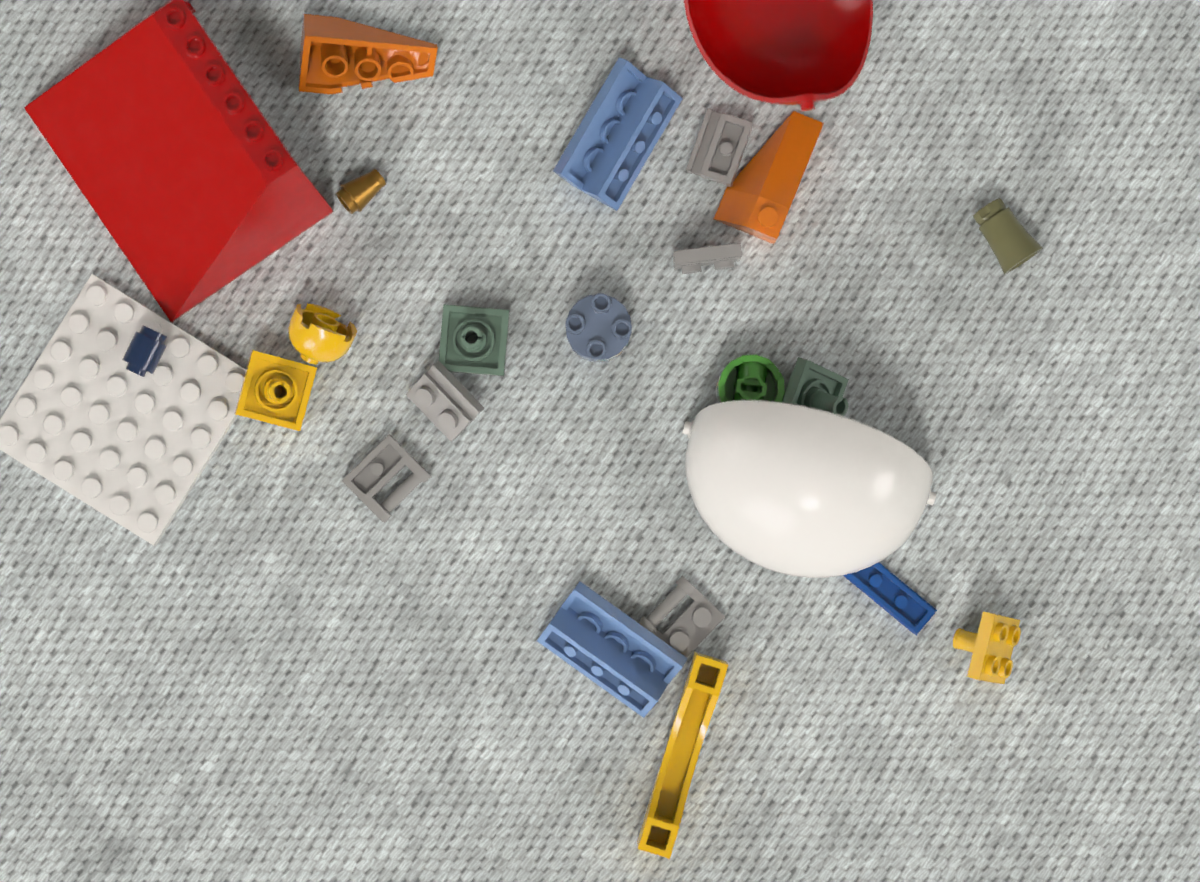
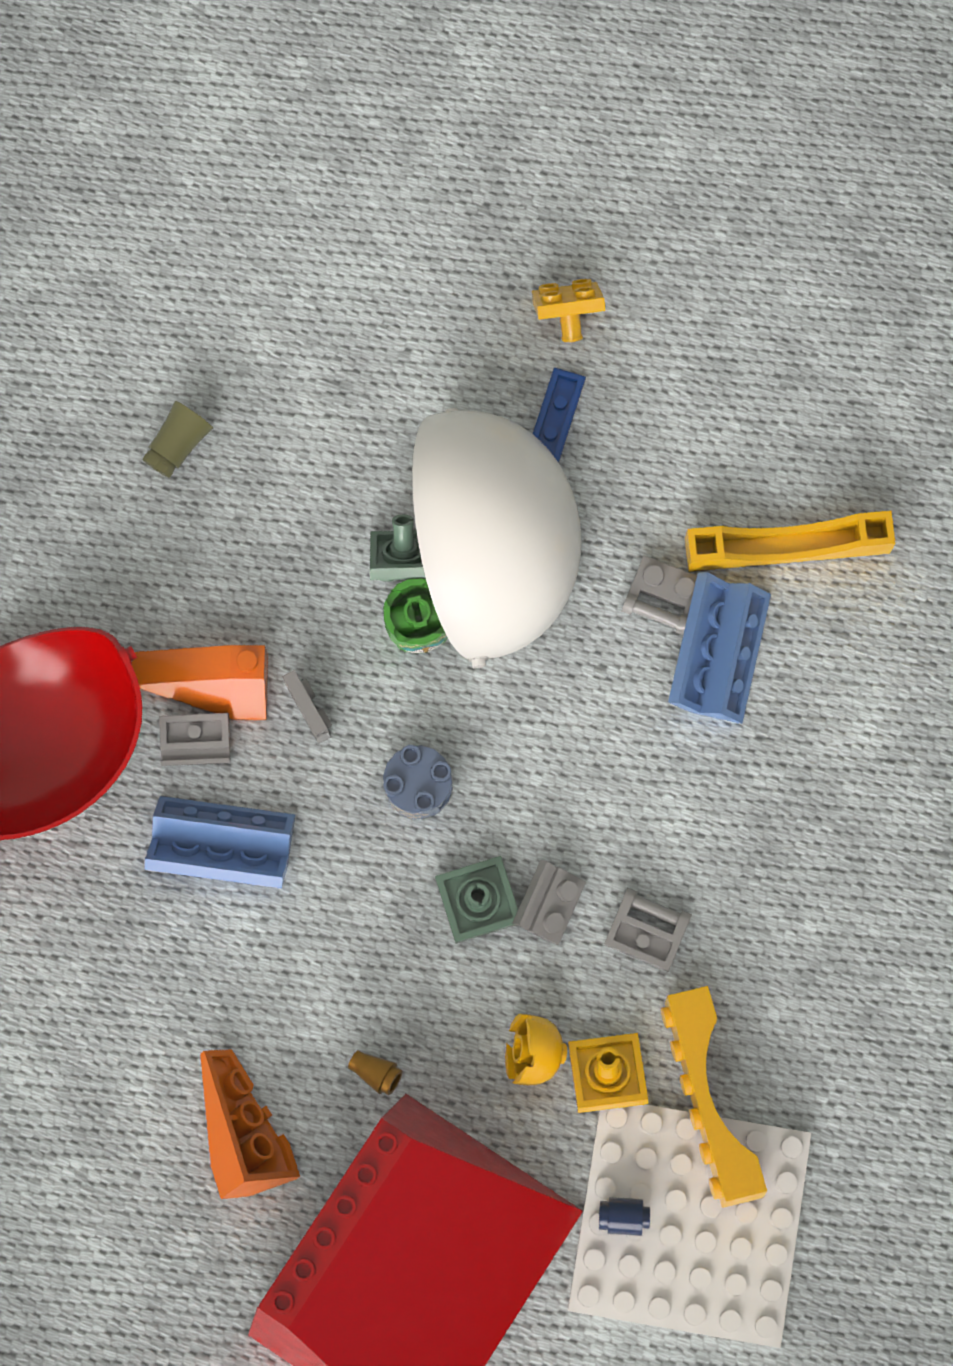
camera: 115 degrees left, 10 degrees down
none -> yellow arch [661,986,767,1208]

